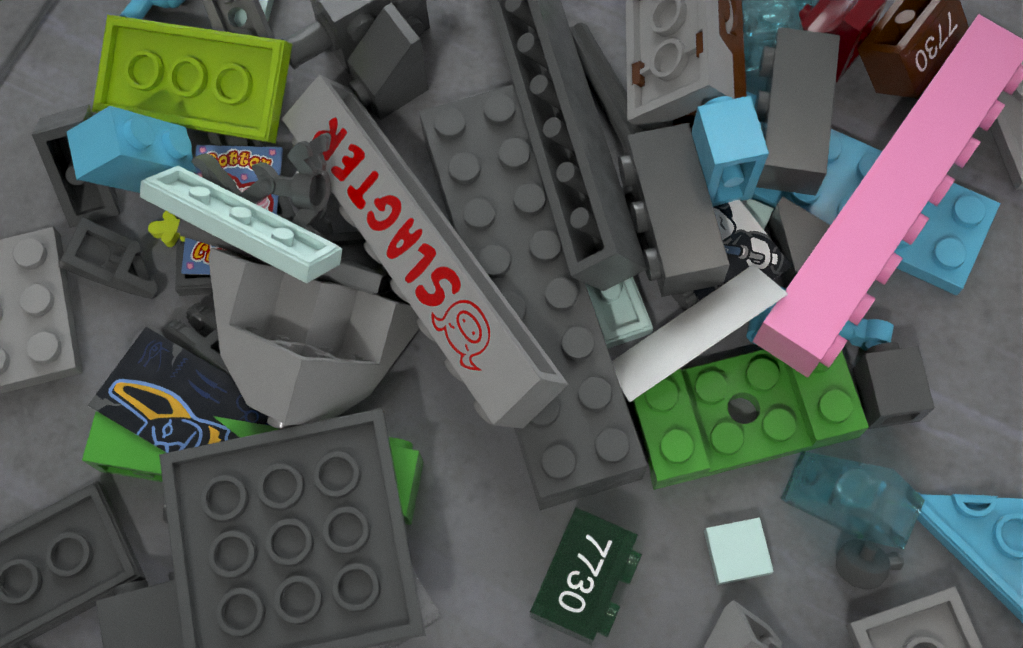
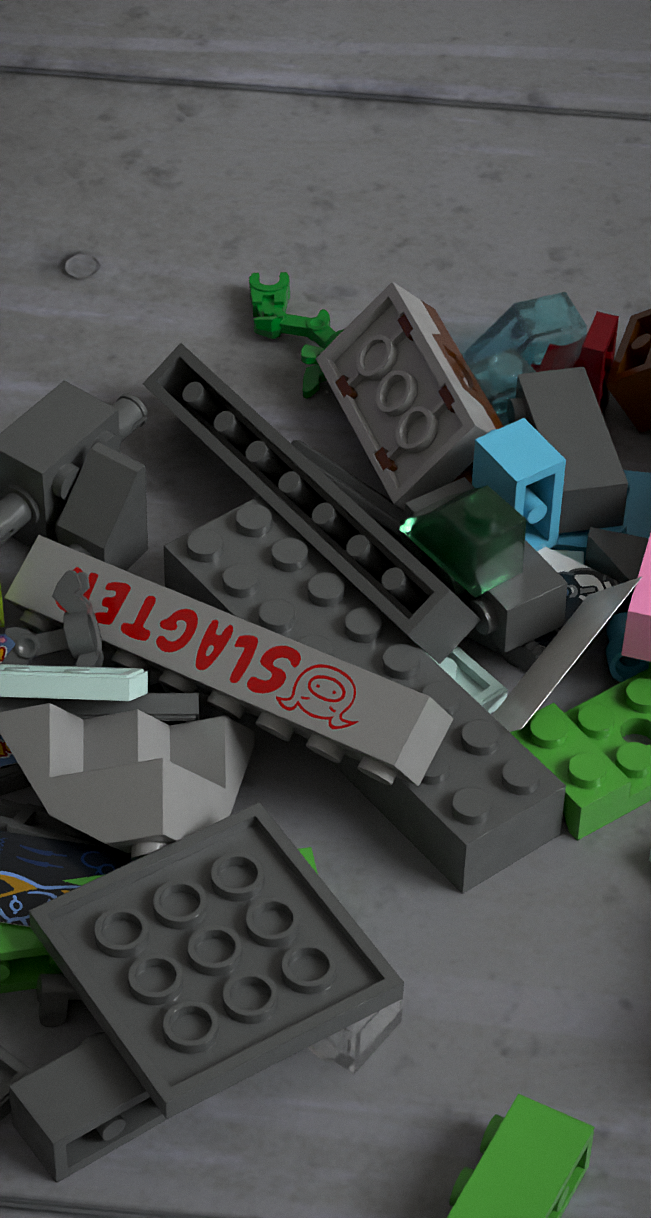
camera: 25 degrees left, 25 degrees down
clear green brick [530,507,642,645] -> none
none -> clear green slope [400,485,526,598]

